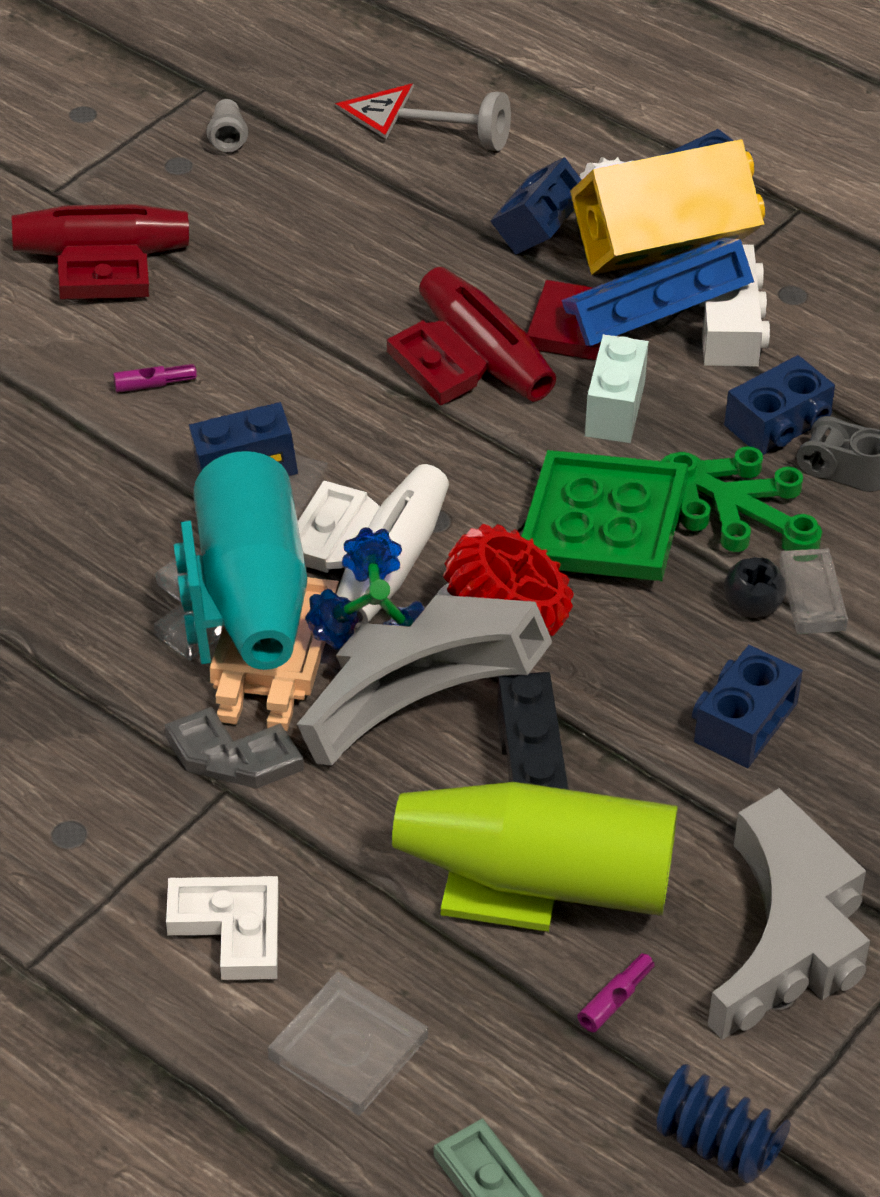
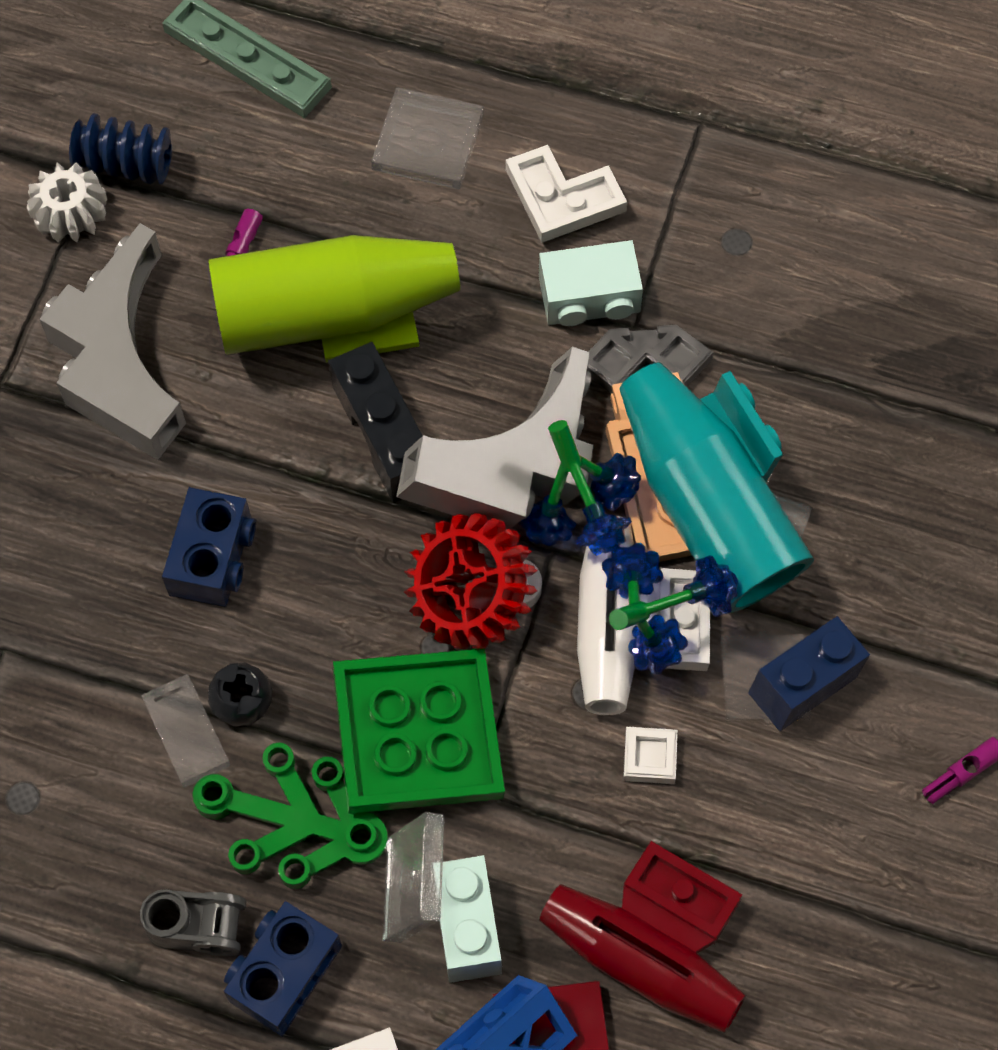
camera: 160 degrees right, 20 degrees up
none -> white gear [27,162,107,243]
none -> clear tile [383,812,444,943]
none -> light aqua piece [539,240,643,326]
none -> clear blue plant [602,543,738,675]
none -> white tile [623,727,678,784]

